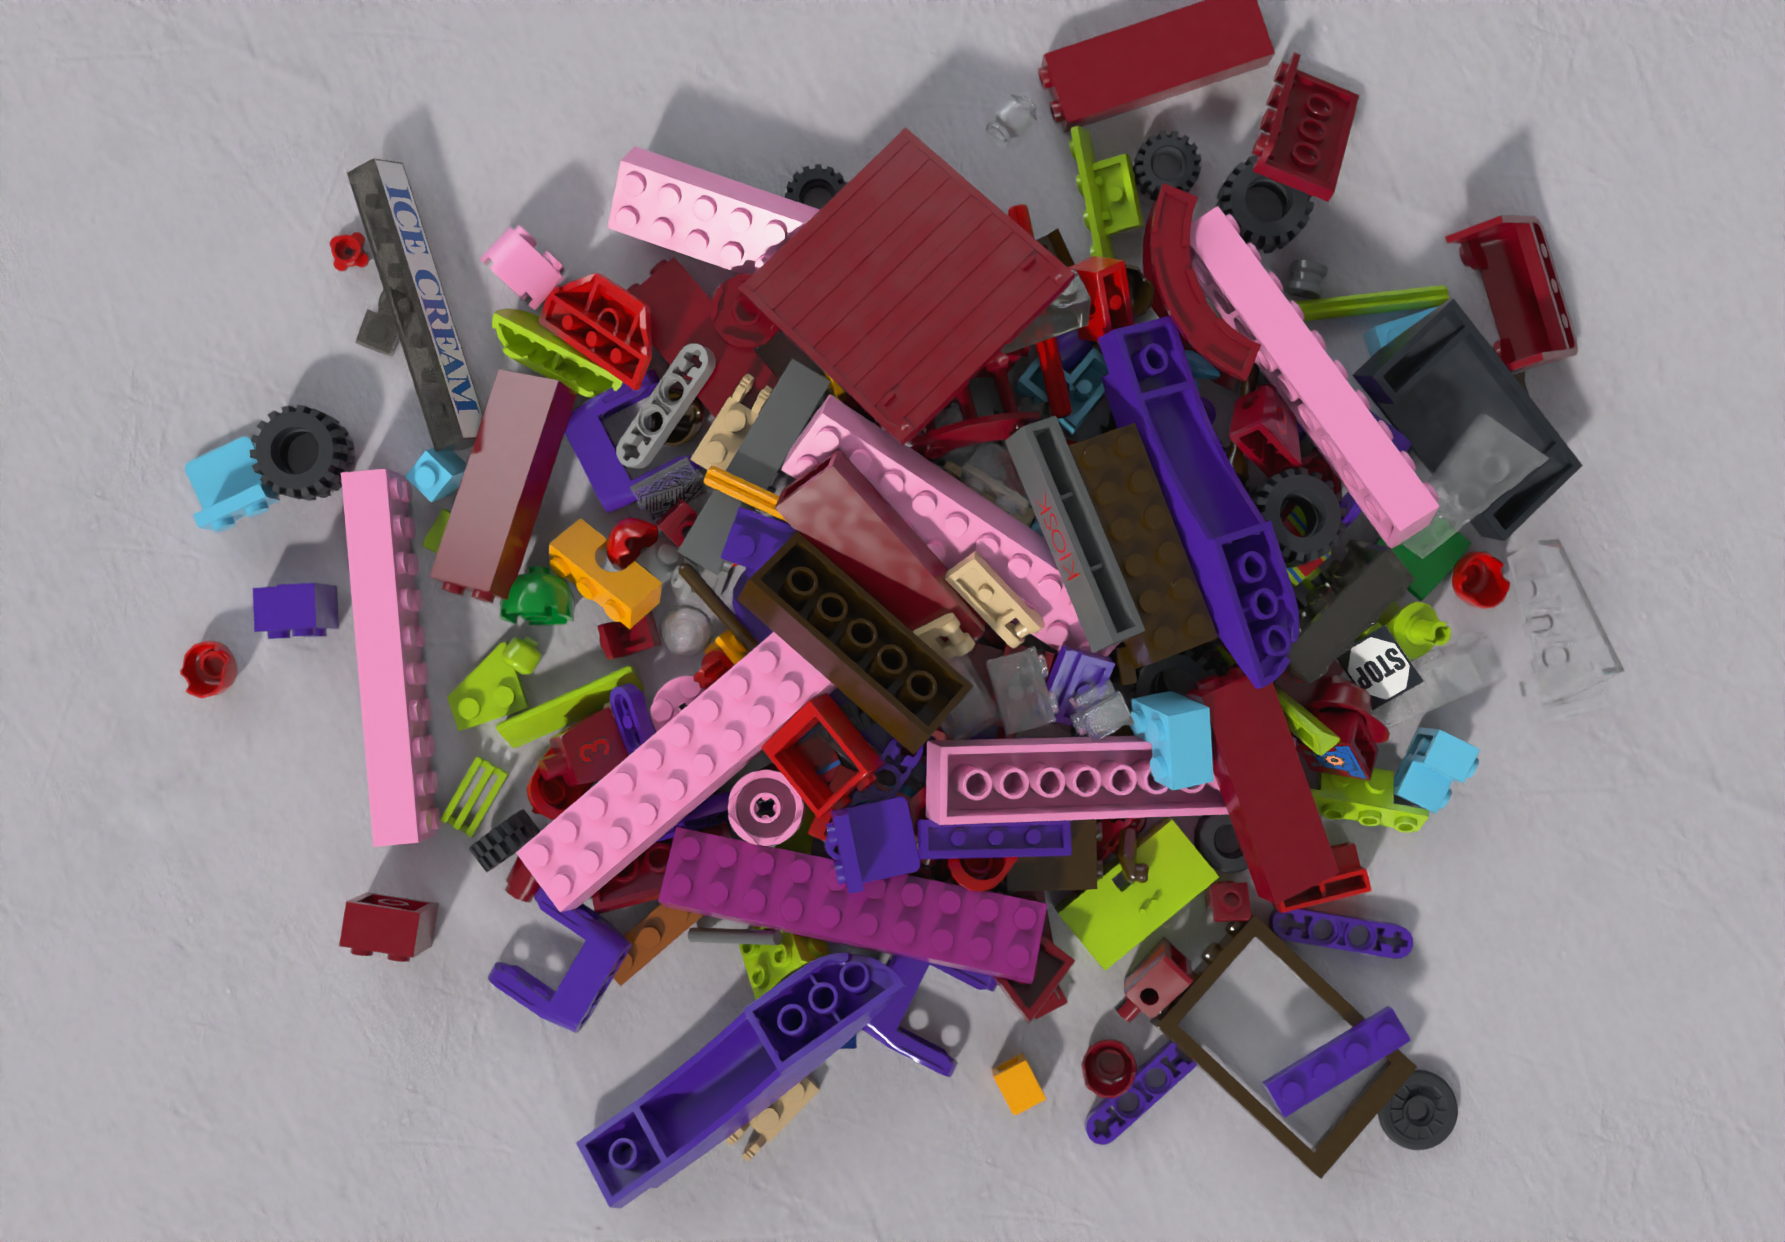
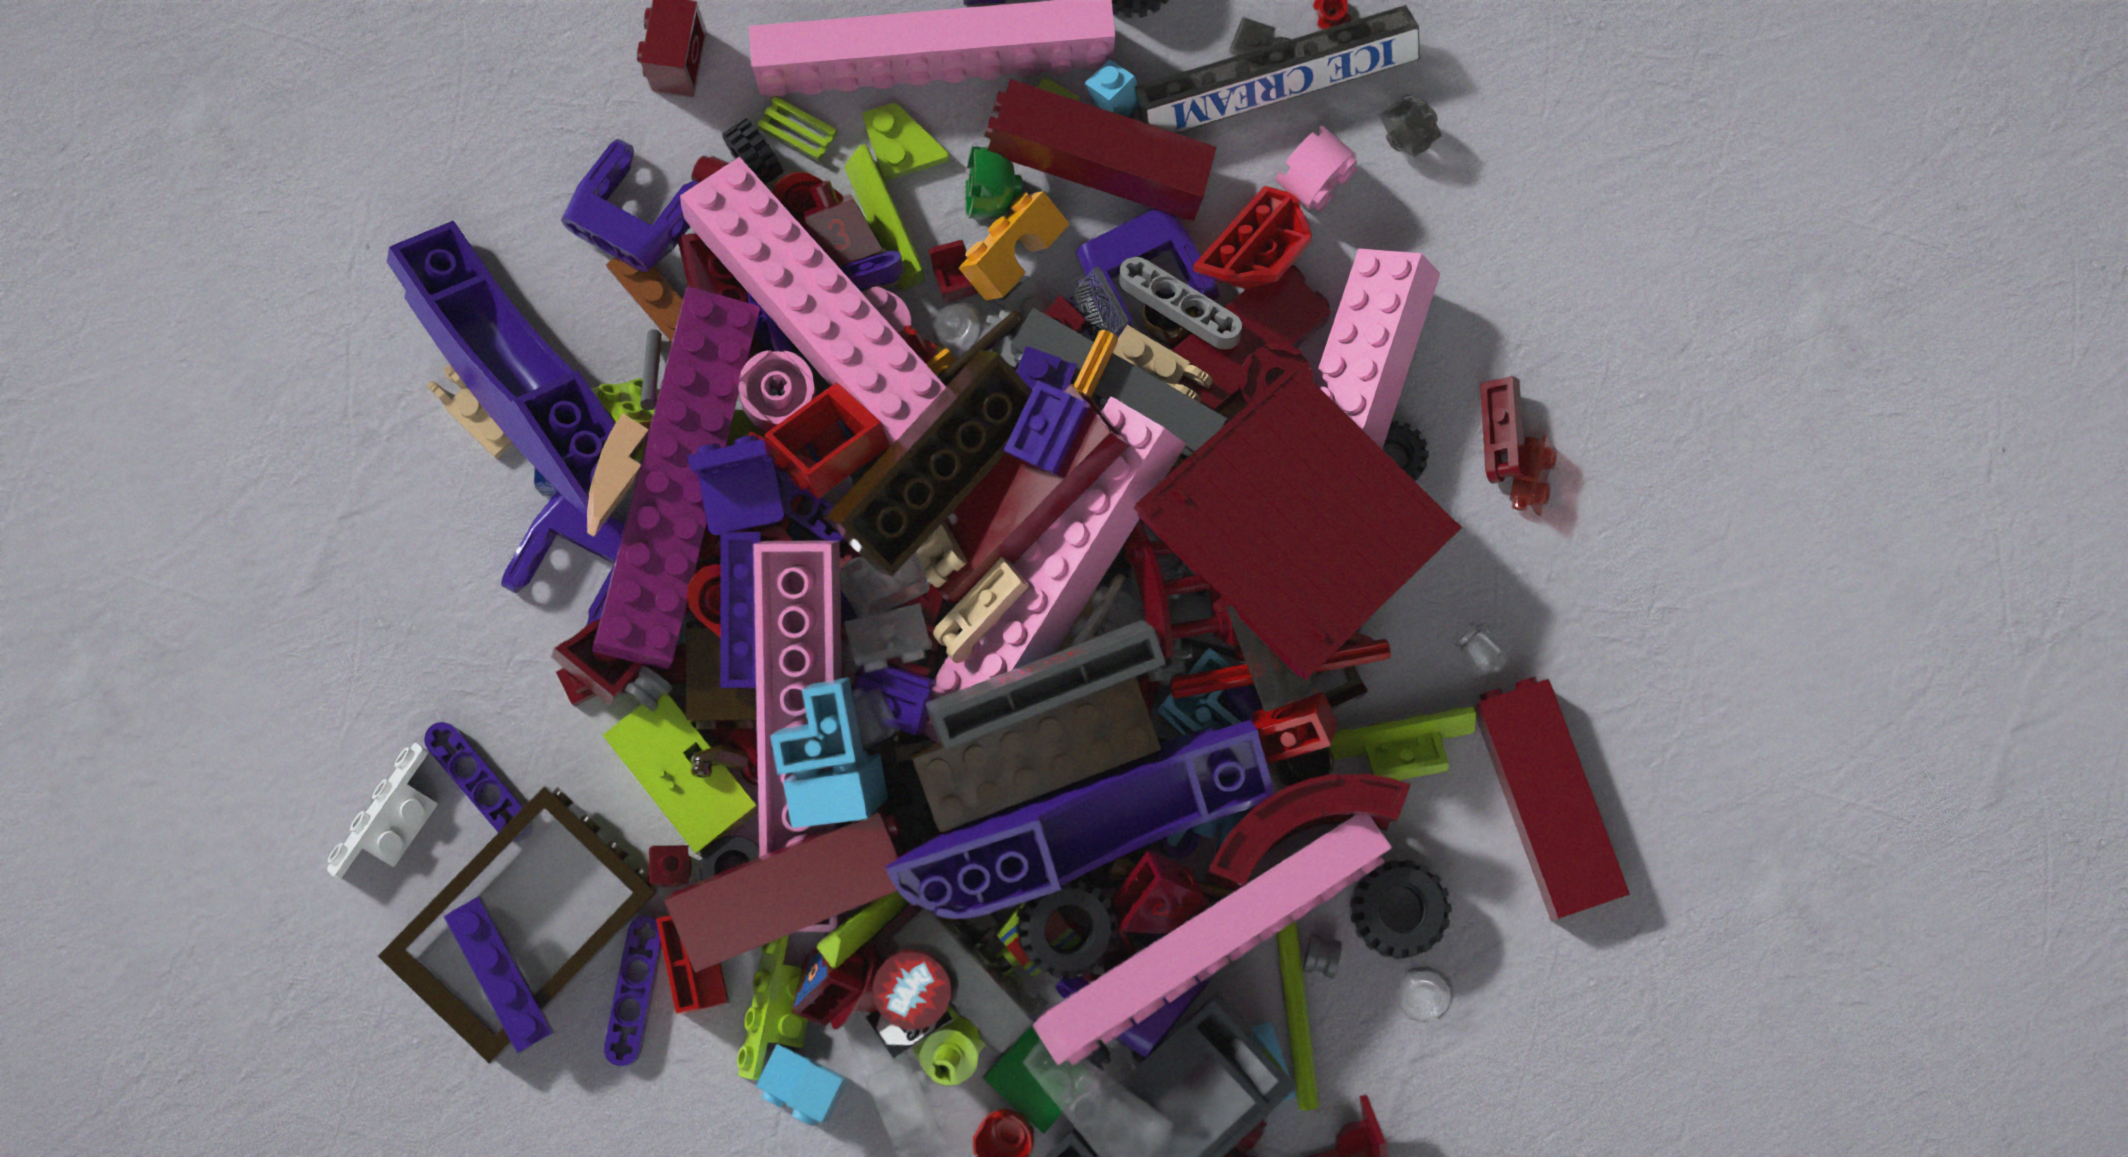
camera: 85 degrees right, 10 degrees down
lime brick [492,308,624,398] -> none
lime piece [502,636,543,675] -> none
red hair [606,517,659,571] -> none
light orange panel [991,1052,1046,1115] -> none
dark red hair [1081,1039,1137,1098] -> none
dark red torso [1114,936,1193,1023] -> none
black tyre [1133,130,1202,201] -> none
dark red bracket [1251,52,1360,202] -> none
black wheel [1378,1069,1458,1150] -> none
none -> white bracket [327,742,438,880]
none -> light nougat slope [587,413,649,537]
none -> dark grey wheel [624,665,673,712]
none -> medium azure brick [771,678,863,775]
none -> tile [872,949,952,1030]
none -> dark purple plate [1004,380,1090,476]
none -> clear smoke brick [1379,93,1442,157]
none -> clear hair [1396,960,1454,1023]
none -> dark red plate [1480,376,1529,484]
none -> clear red hinge [1509,435,1557,516]

